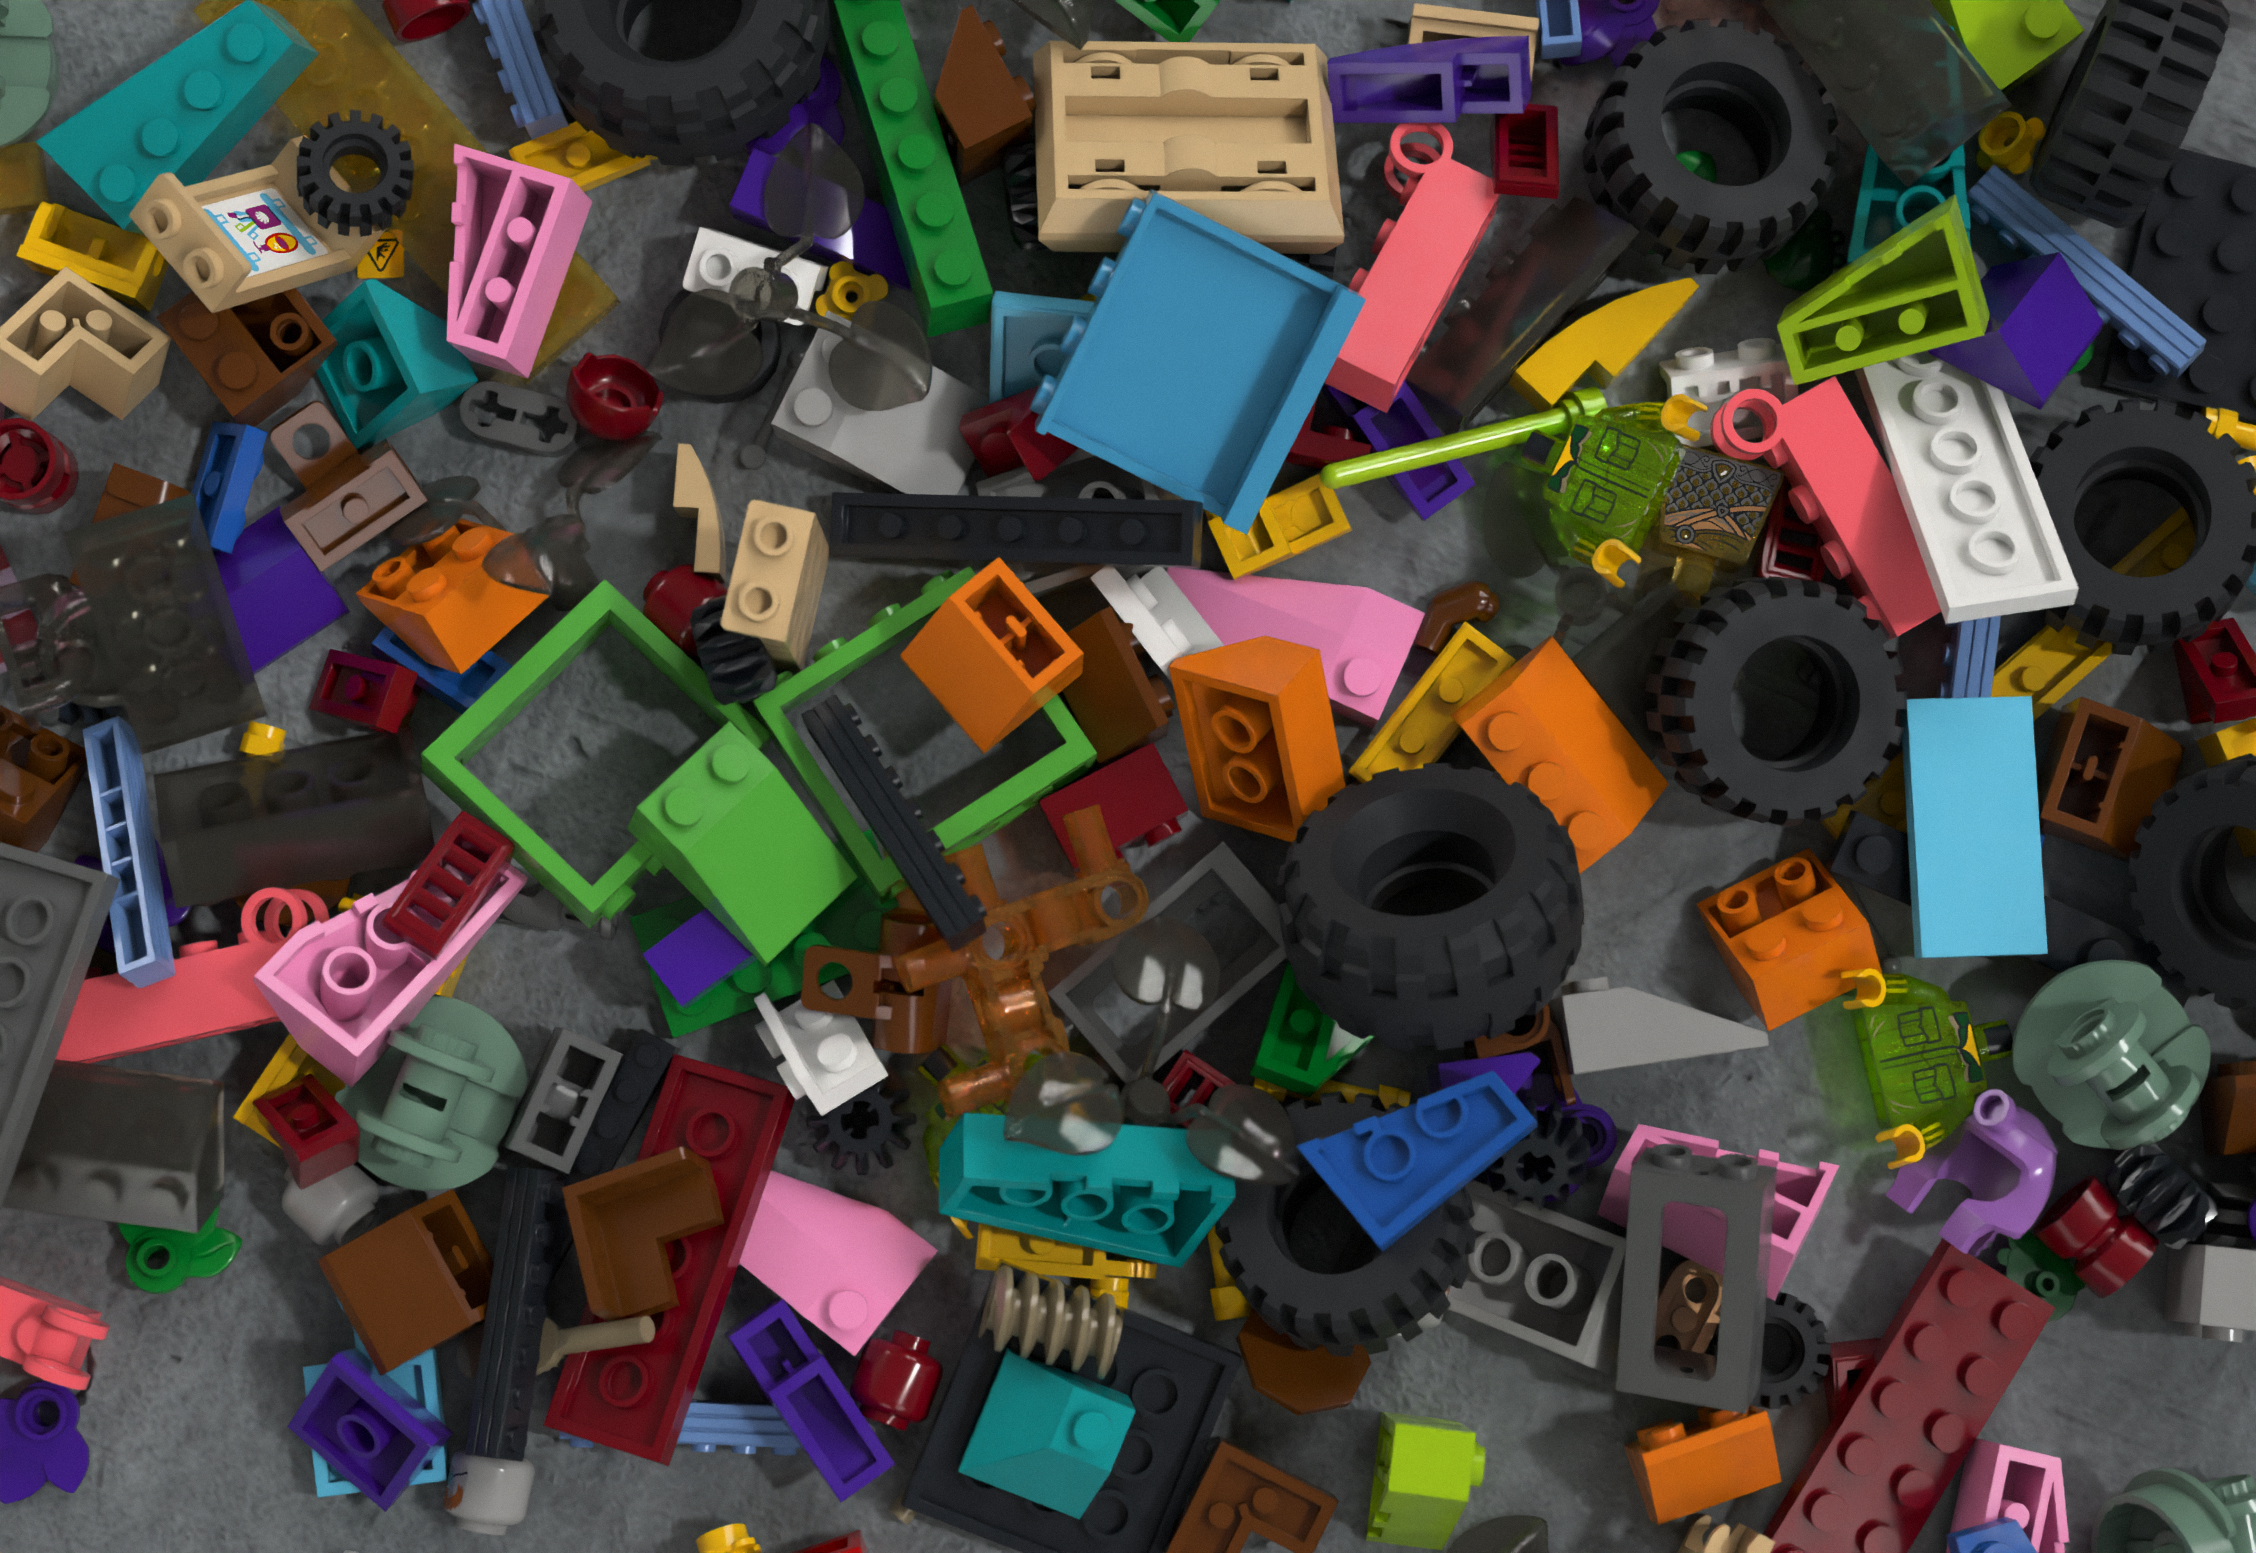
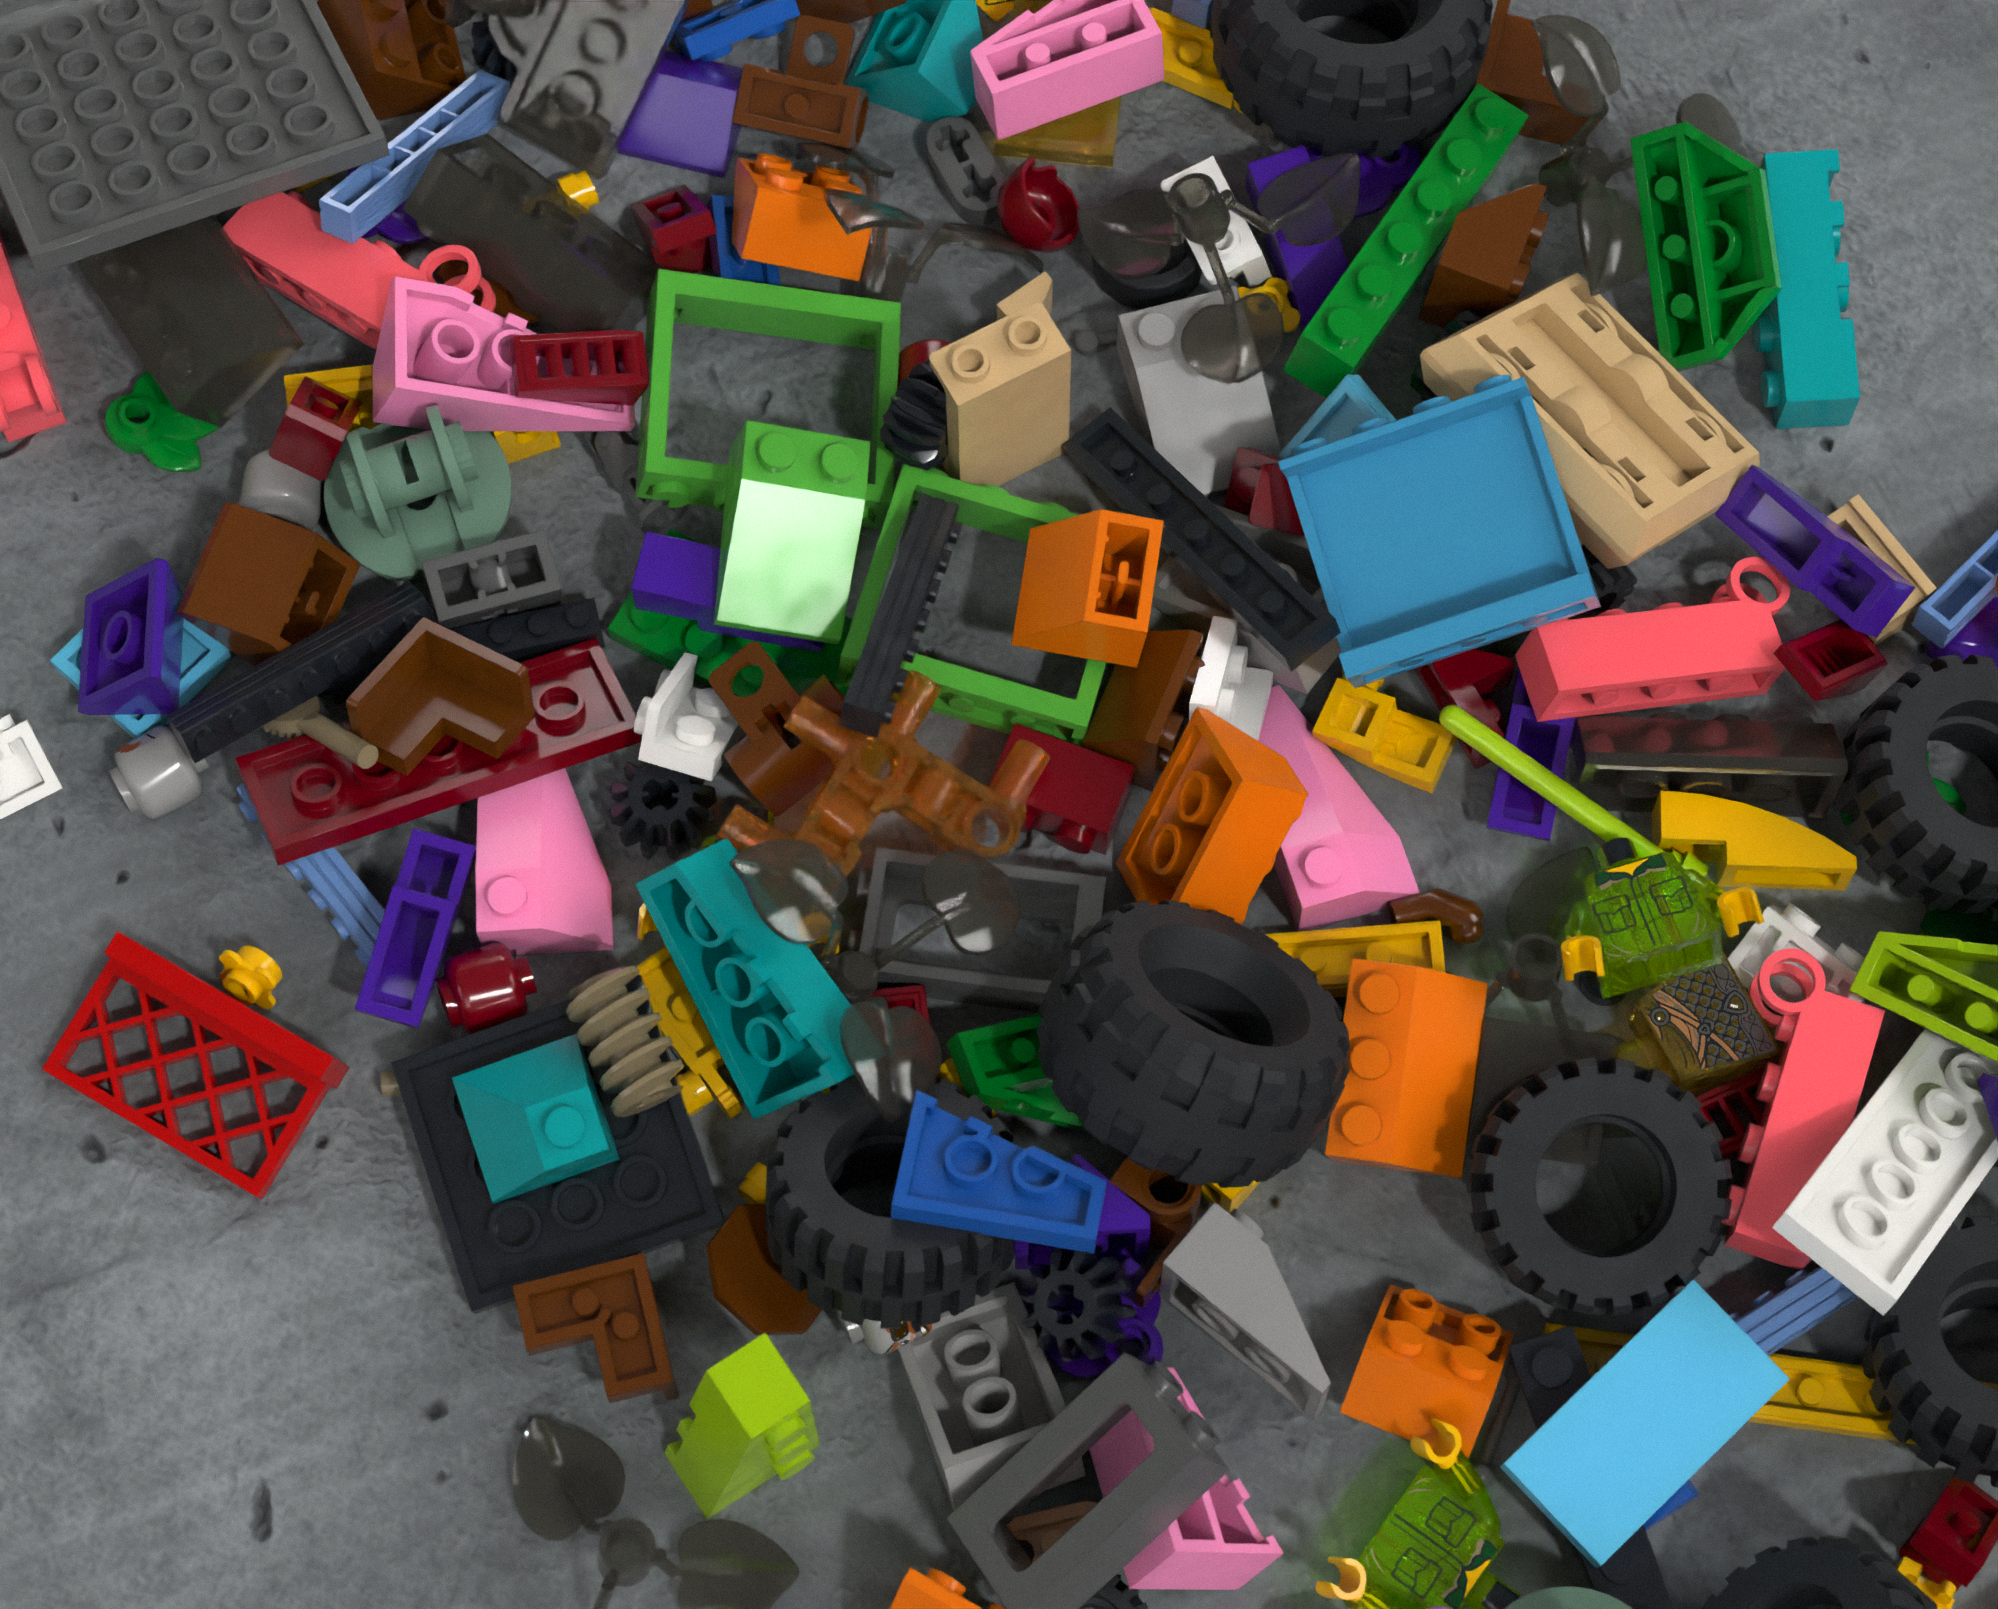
camera: 55 degrees right, 15 degrees down
reddish brown slope [2037,697,2185,863] -> none

